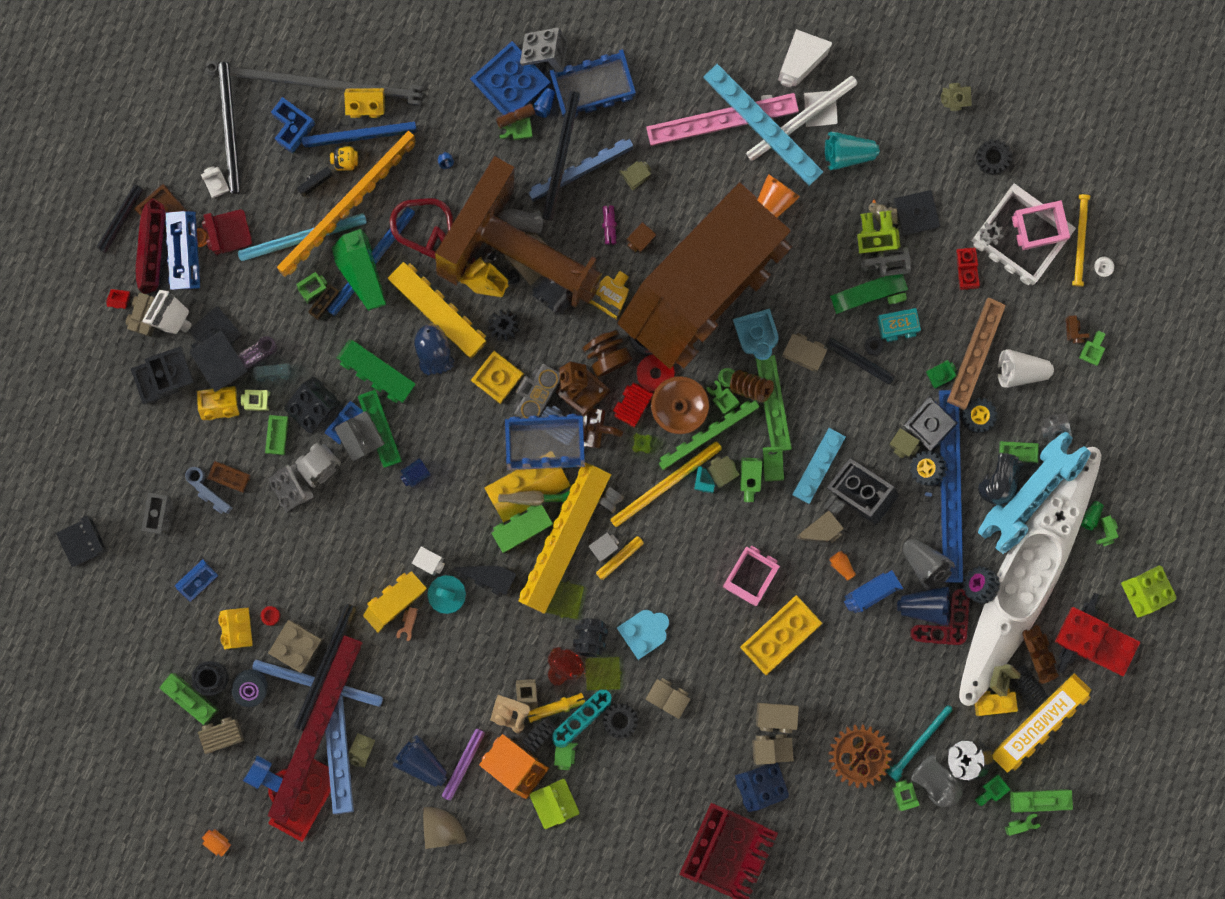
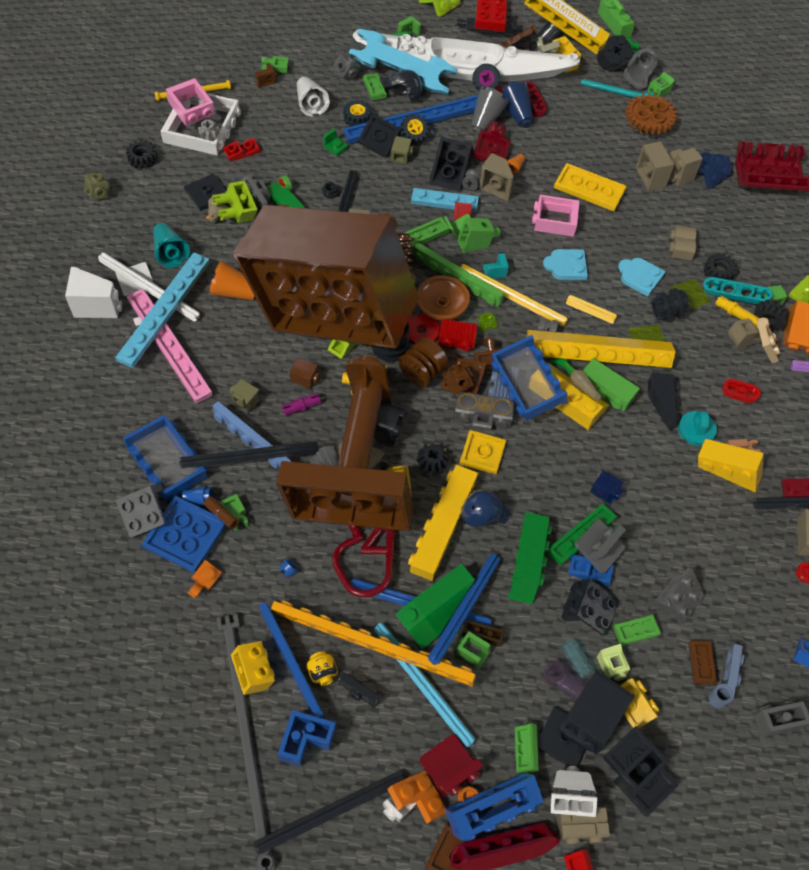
camera: 115 degrees left, 25 degrees down
light grey brick [295,442,341,487] -> none
white brick [412,547,445,576] -> none
clear red tile [548,647,584,685] -> none
light grey brick [589,533,619,562] -> none
olive brick [706,456,739,489] -> none
bright green plate [707,381,740,415] -> none
blue window [844,570,903,613] -> none
teal brick [877,308,921,342] -> none
medium nougat plate [947,298,1006,410] -> none
bright green plate [1005,813,1040,836] -> none
white tile [1094,257,1114,277] -> none
none -> orange plate [188,560,222,598]
none -> orange plate [388,771,446,824]
none -> blue axle [428,554,500,665]
none -> red plate [453,202,472,220]
none -> dark red plate [472,122,510,162]
none -> bright green plate [515,723,539,773]
none -> medium azure plate [543,249,588,280]
none -> red plate [722,379,761,404]

